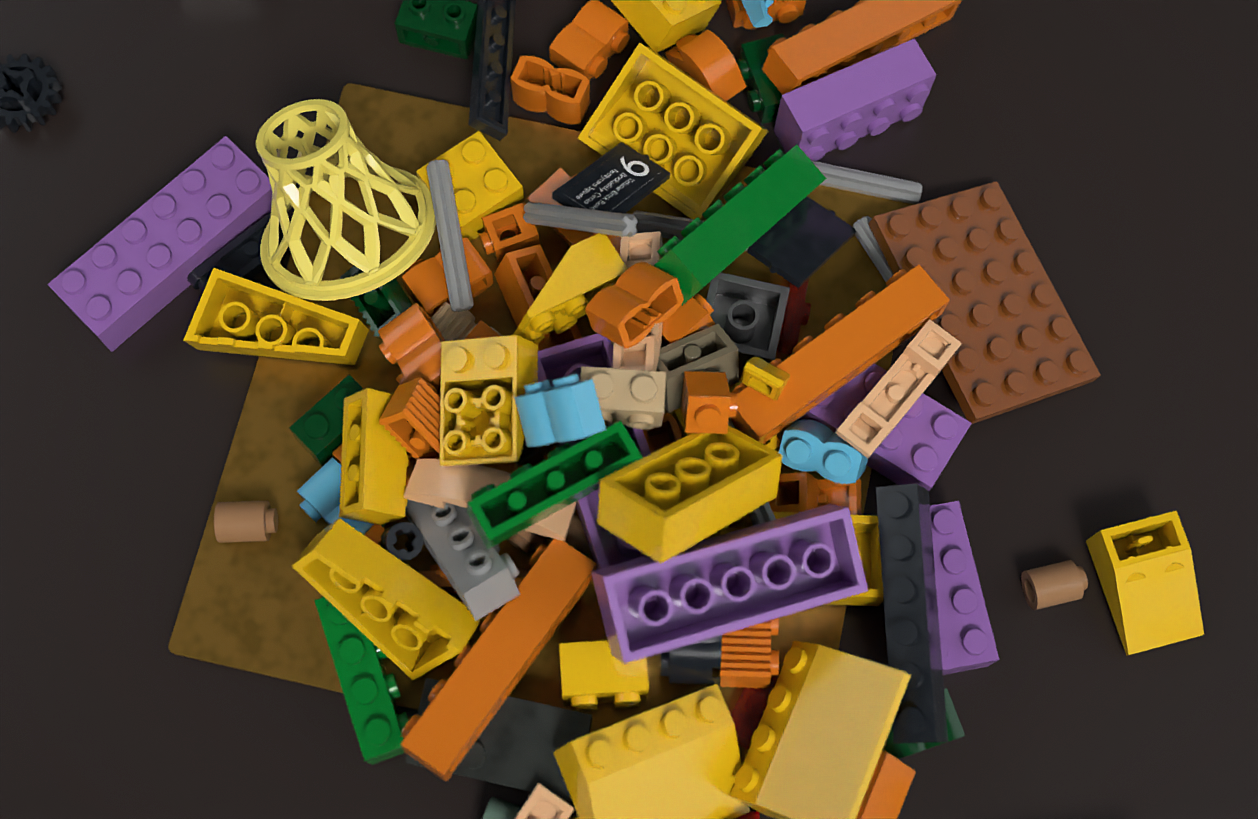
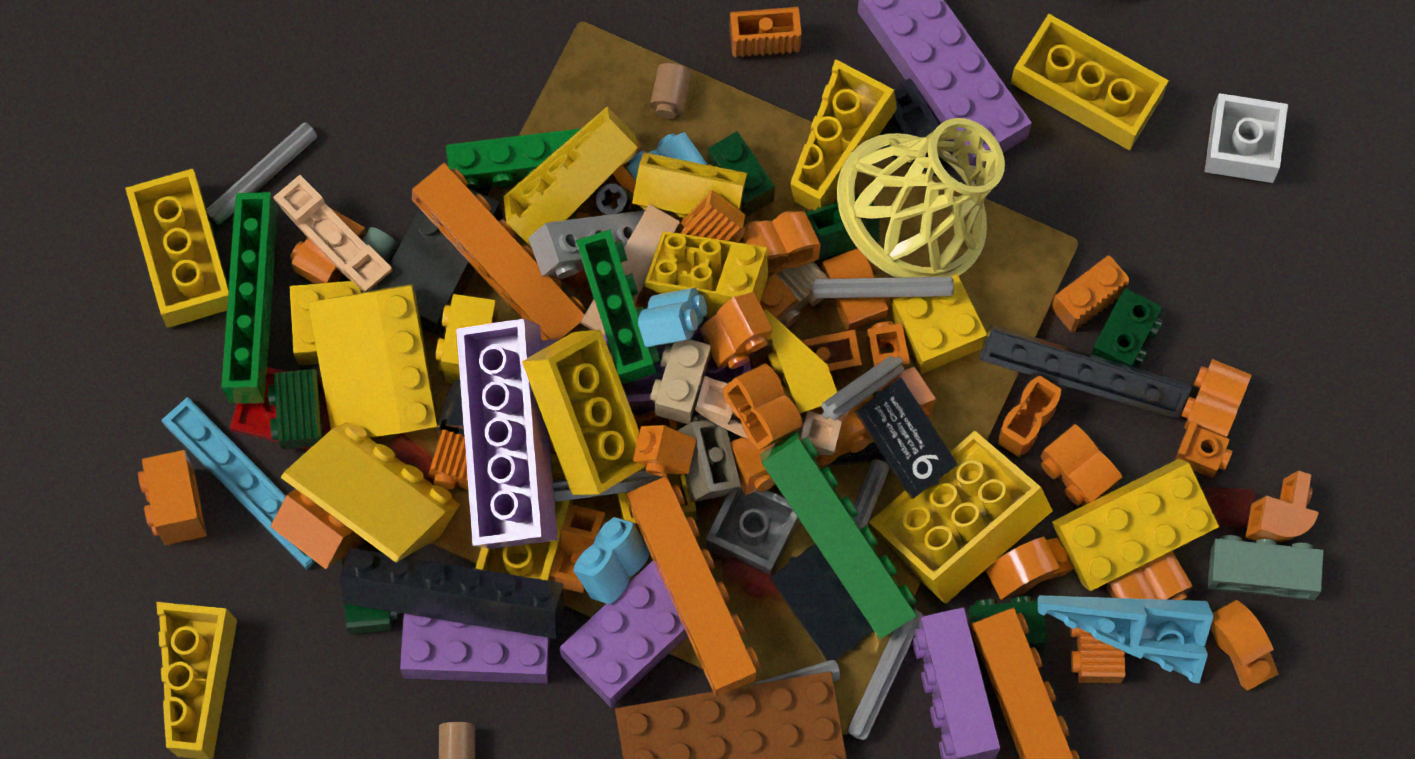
camera: 105 degrees right, 0 degrees up
yellow slope [741,356,790,400] -> none
light nougat slope [835,319,962,458] -> none
none -> orange brick [700,292,773,369]
none -> orange brick [730,7,802,58]
none -> yellow brick [1011,14,1169,151]
none -> orange brick [1051,255,1129,332]

